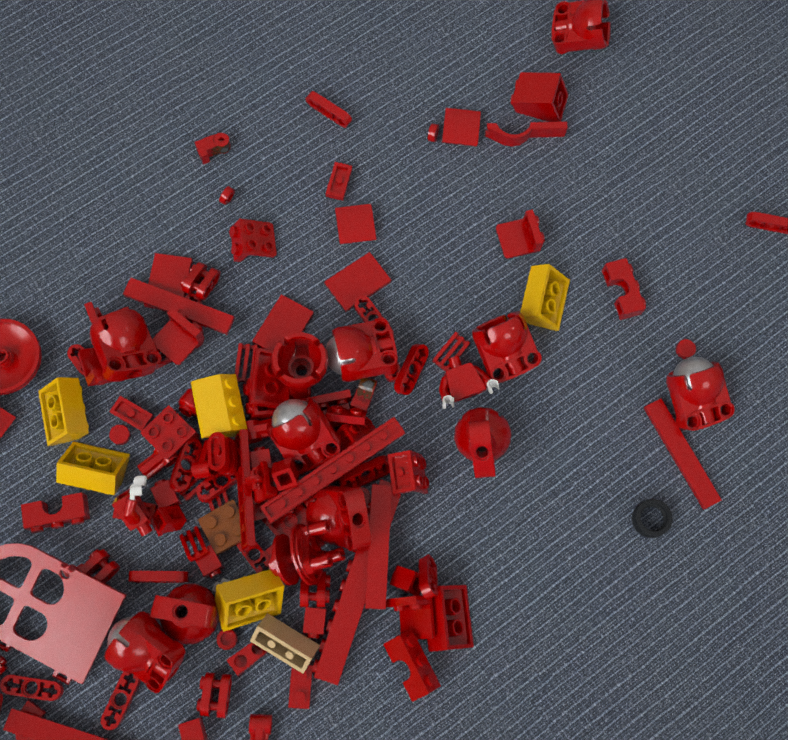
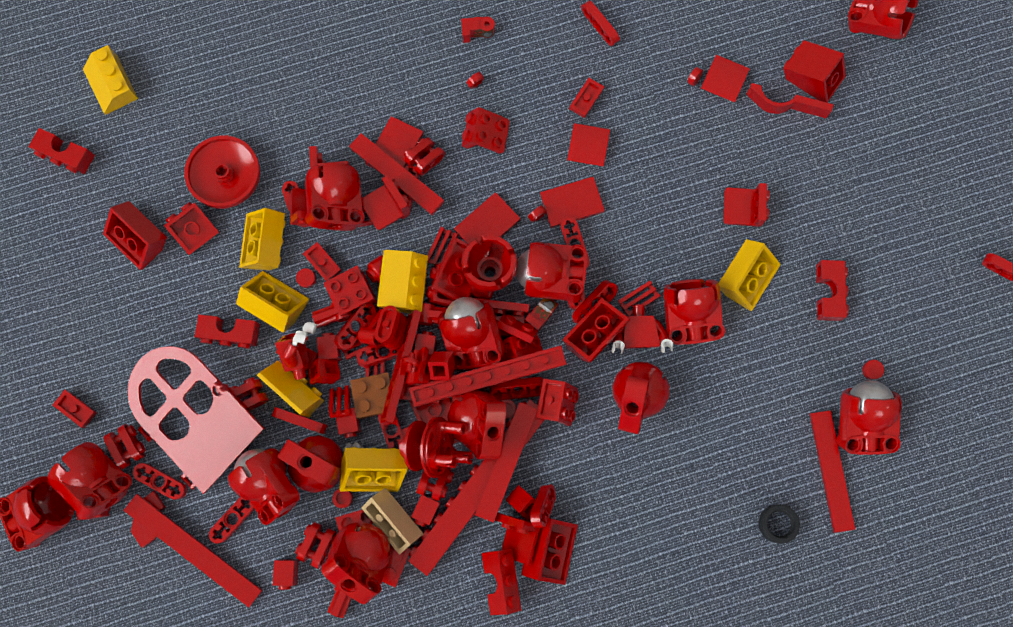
camera: 30 degrees right, 5 degrees up
none -> yellow slope [257,361,324,418]
none -> red piece [321,523,391,604]
none -> red tile [528,205,546,223]
none -> red slope [562,298,630,363]

